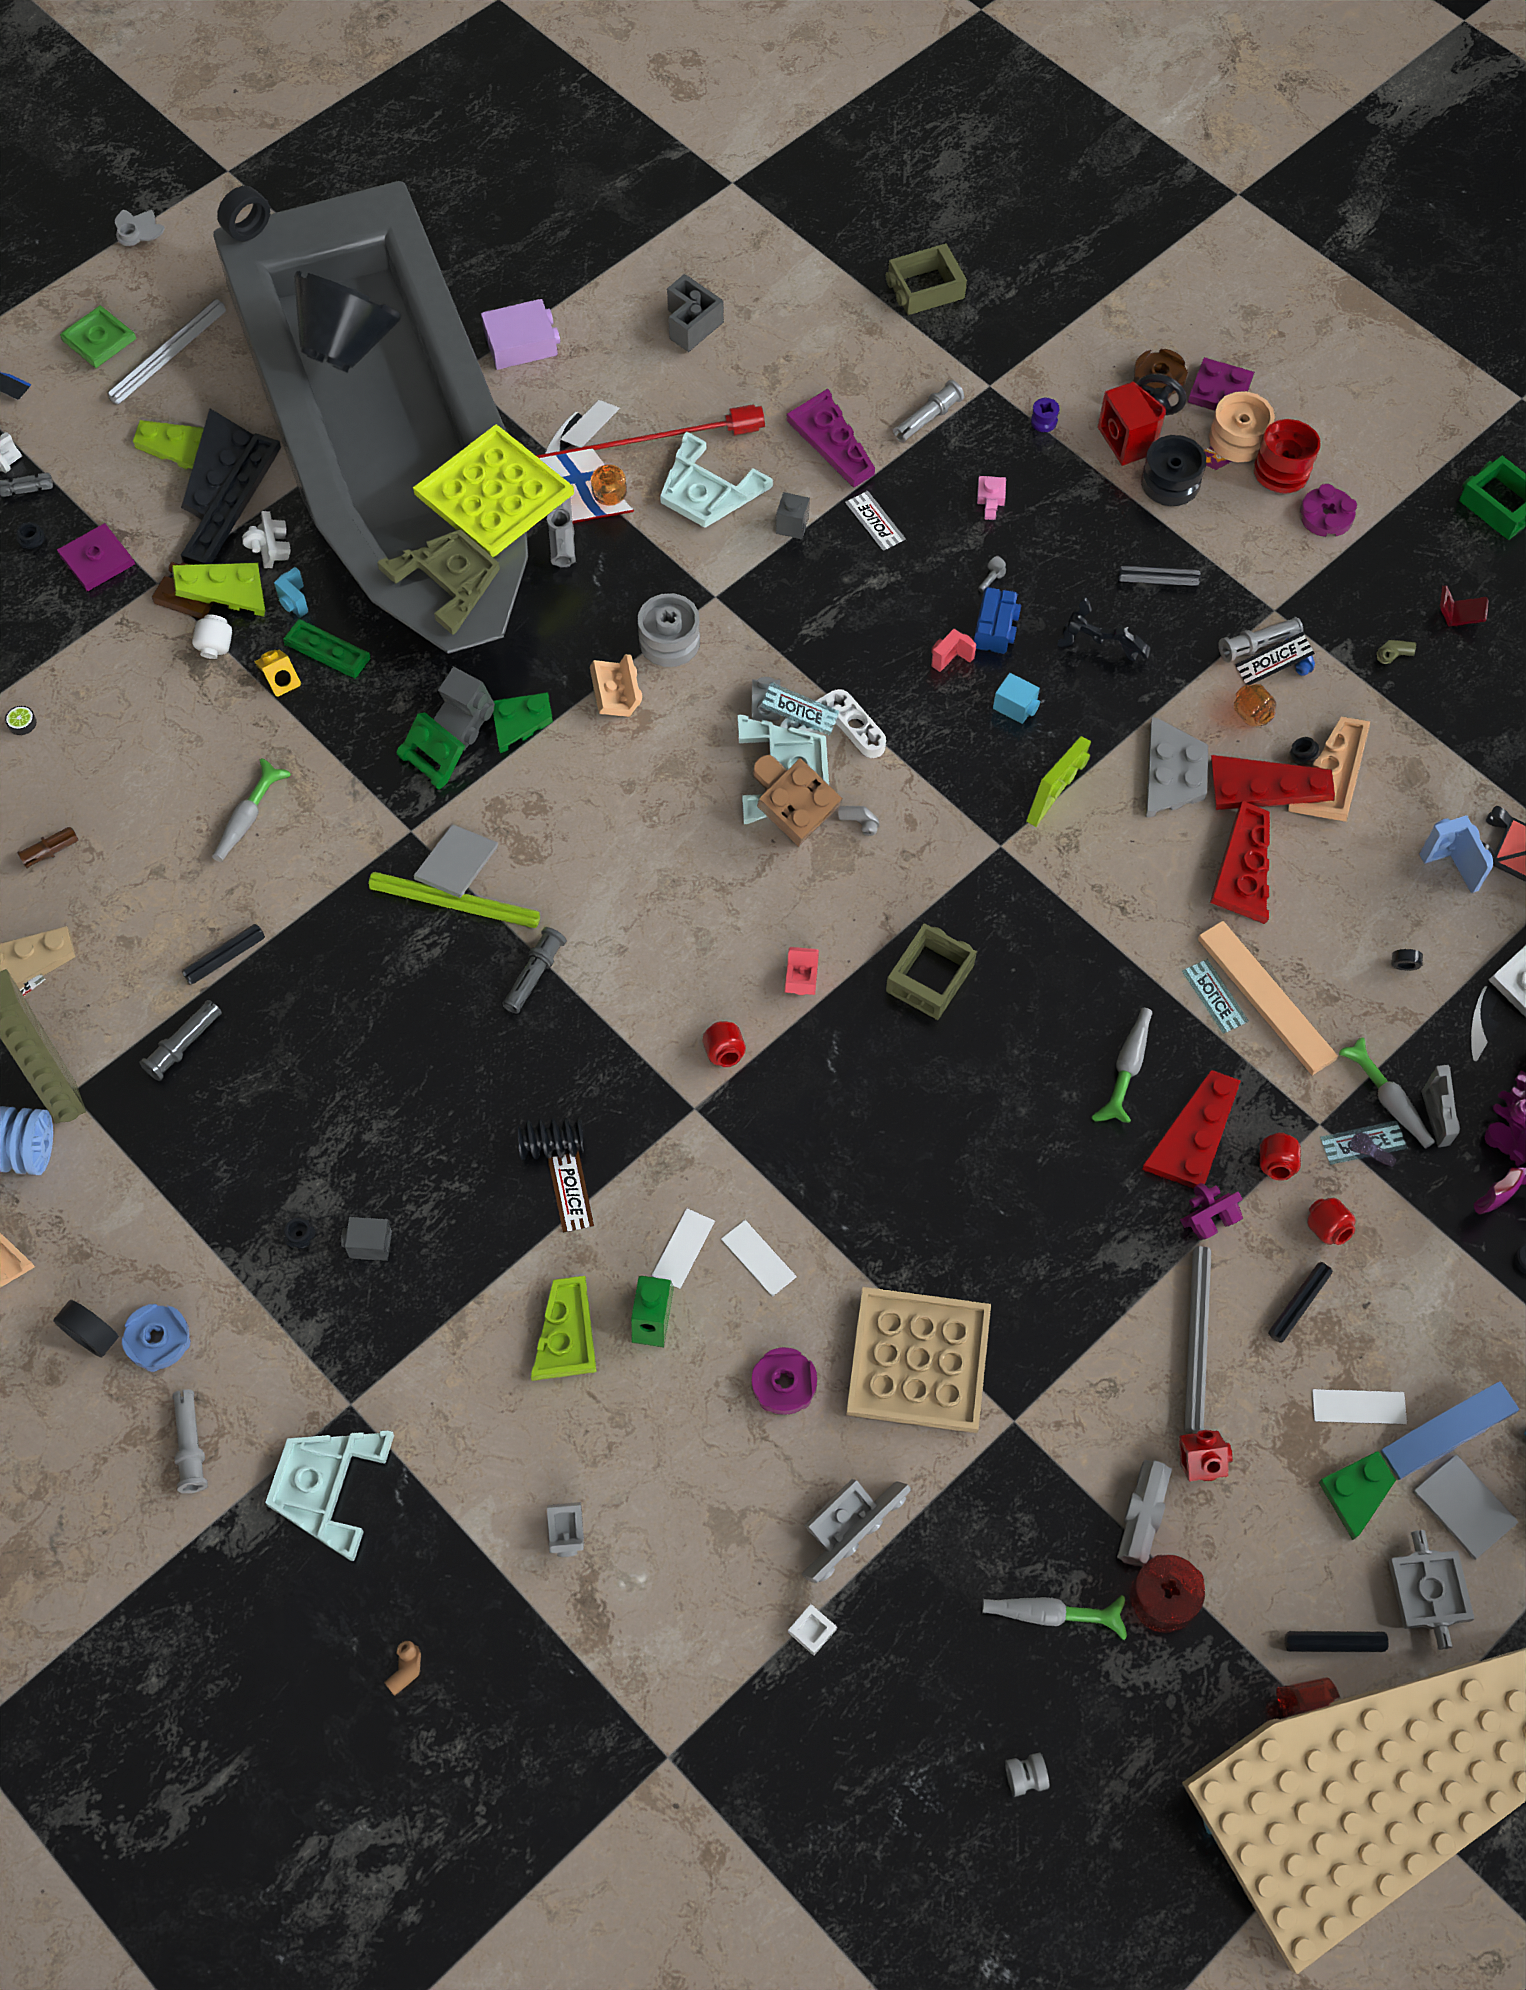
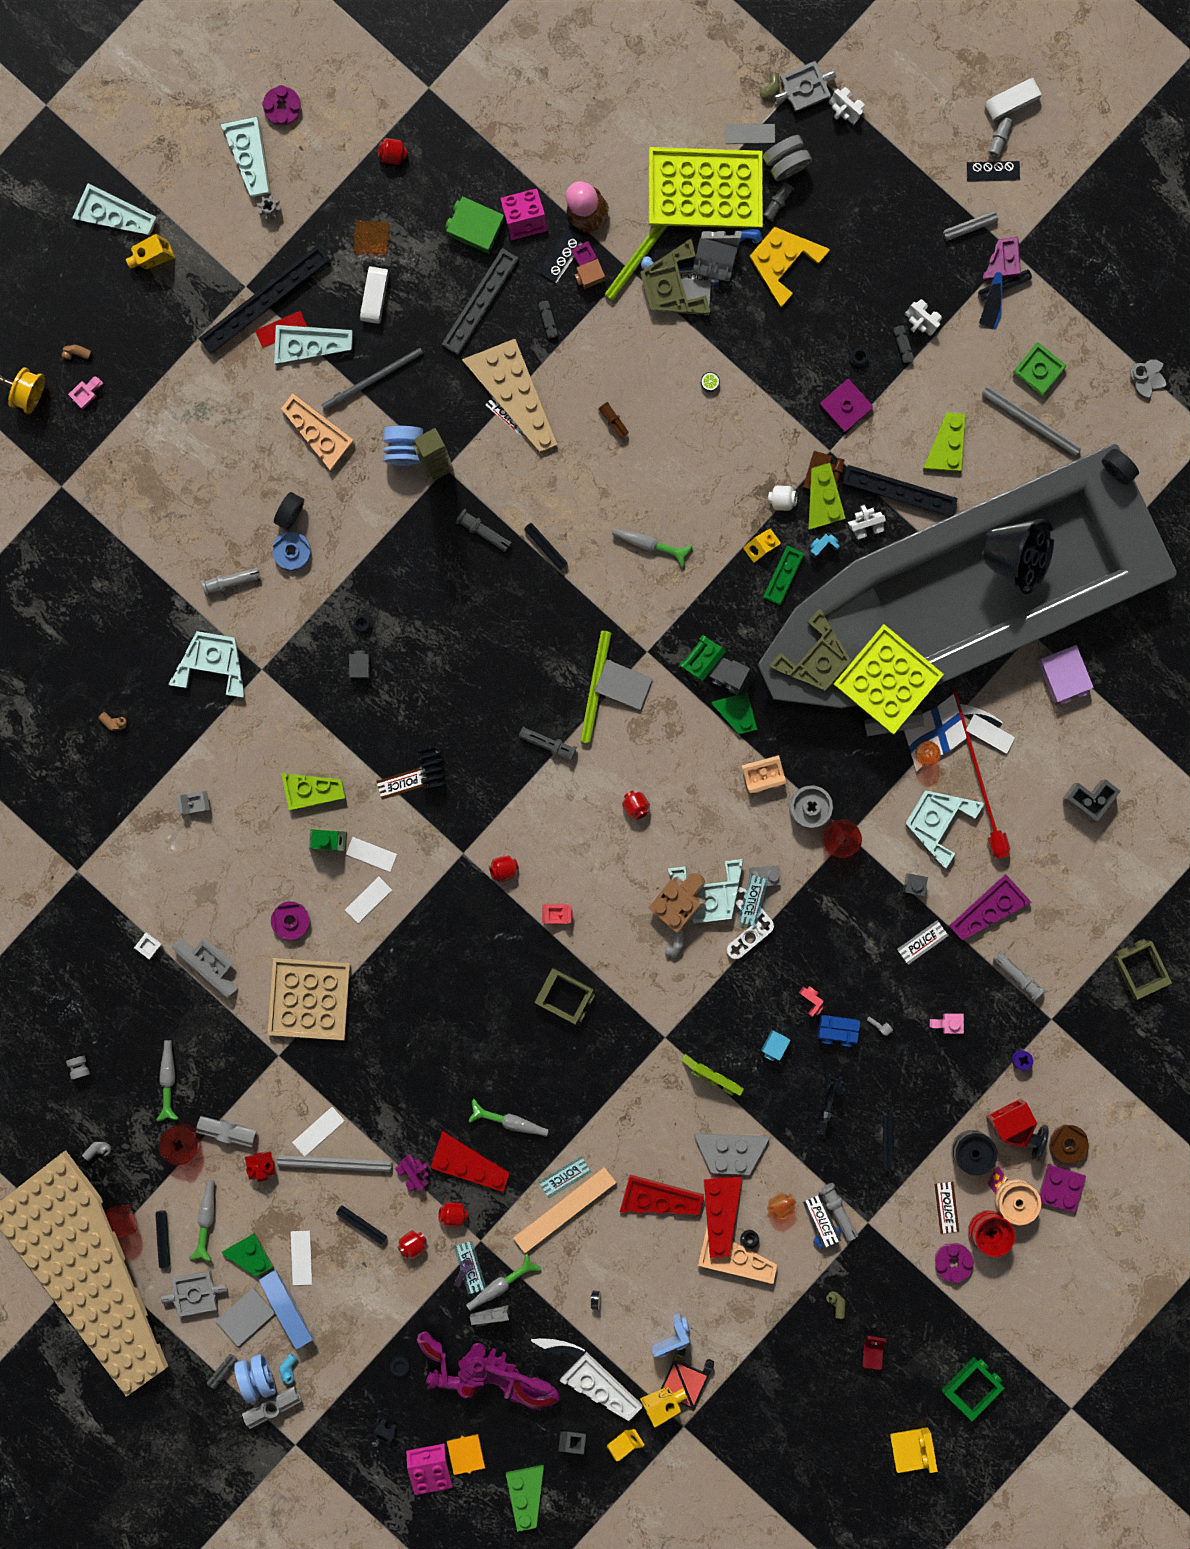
camera: 85 degrees right, 25 degrees up
black wing [181,408,254,520] -> none
none -> light grey arm [82,1142,111,1161]
none -> light grey piece [189,1180,215,1261]
none -> white sticker [292,1107,345,1156]
none -> red head [622,791,650,820]
none -> clear red brick [821,820,862,858]
none -> sticker [934,1182,959,1234]

